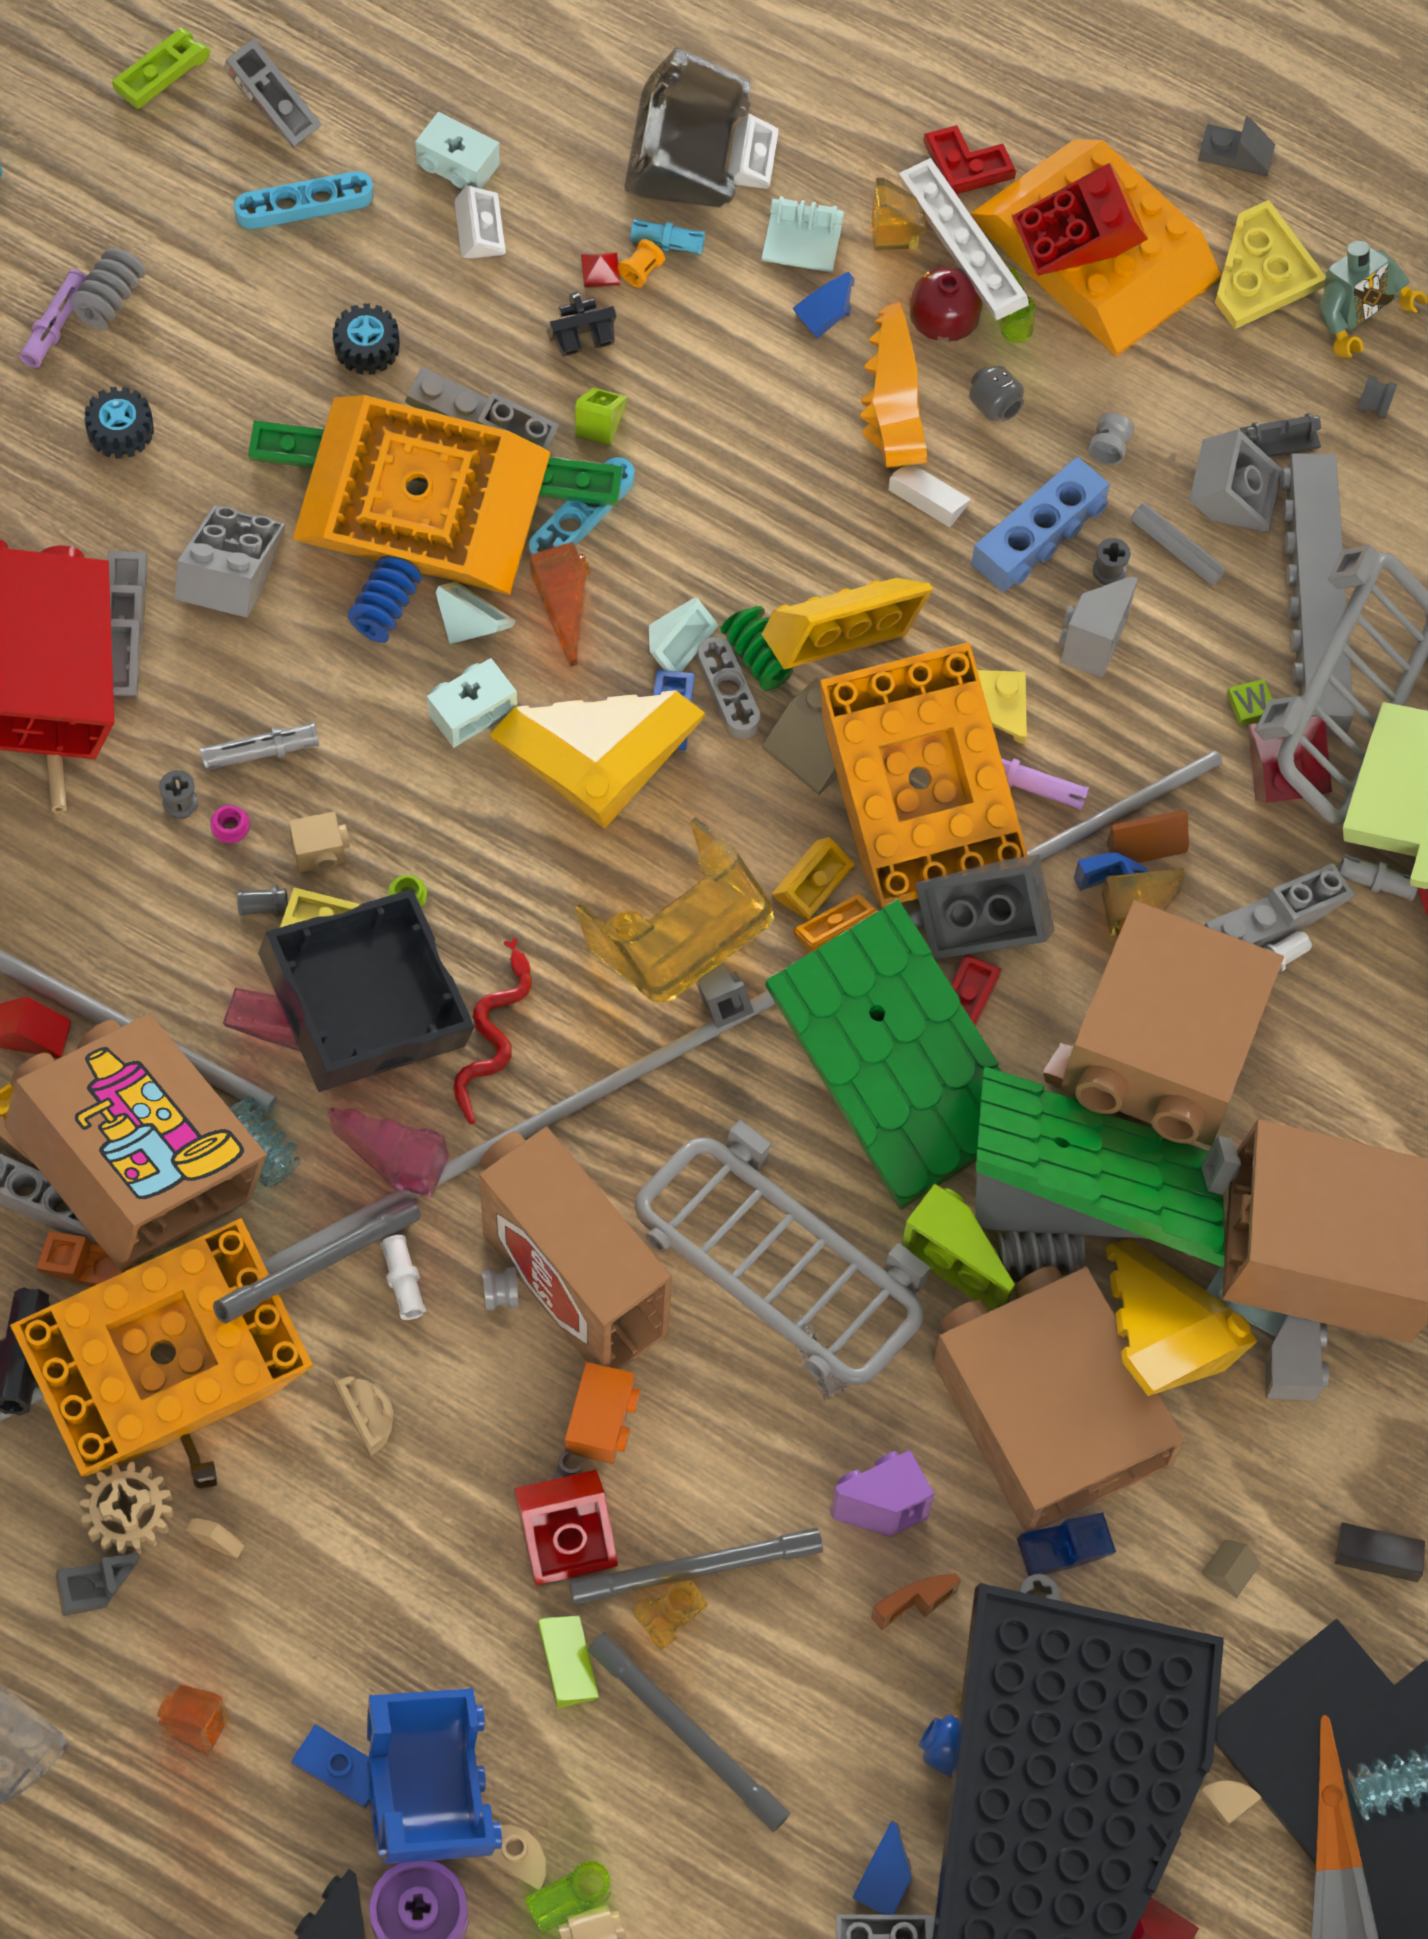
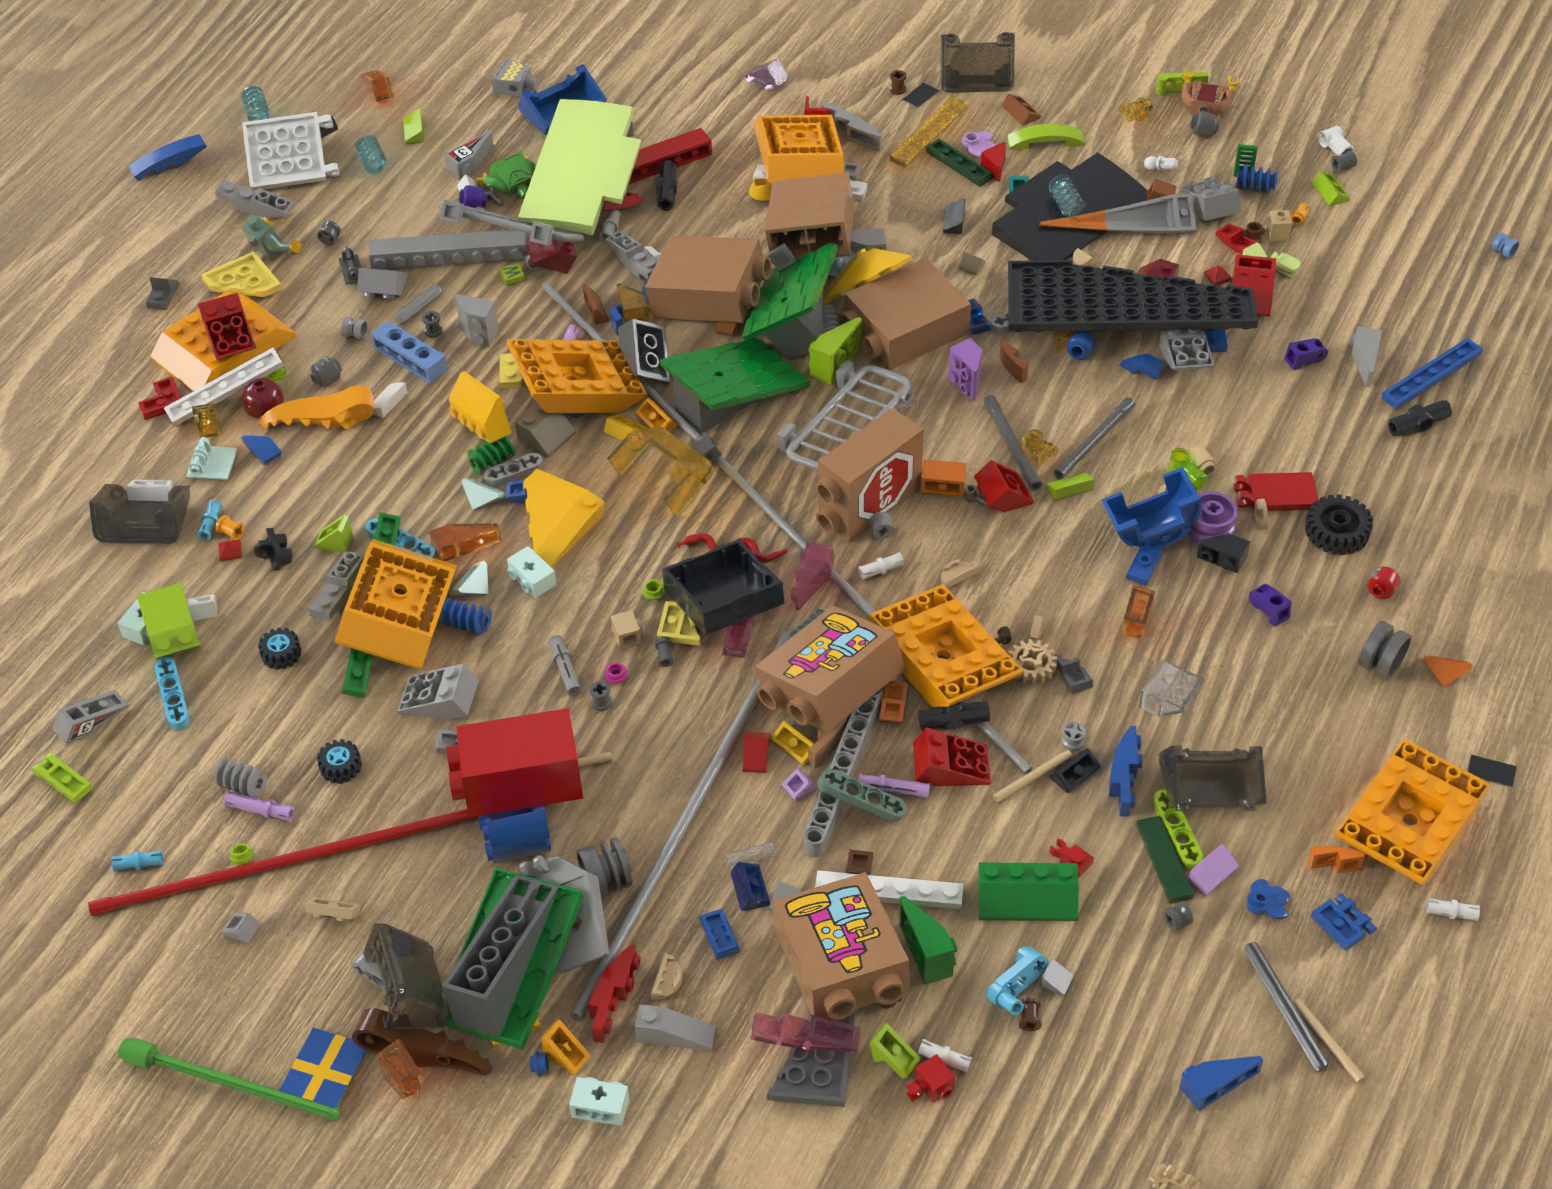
camera: 90 degrees left, 15 degrees down
dark grey piece [213,1199,421,1324] -> none
none -> lime slope [136,583,201,660]

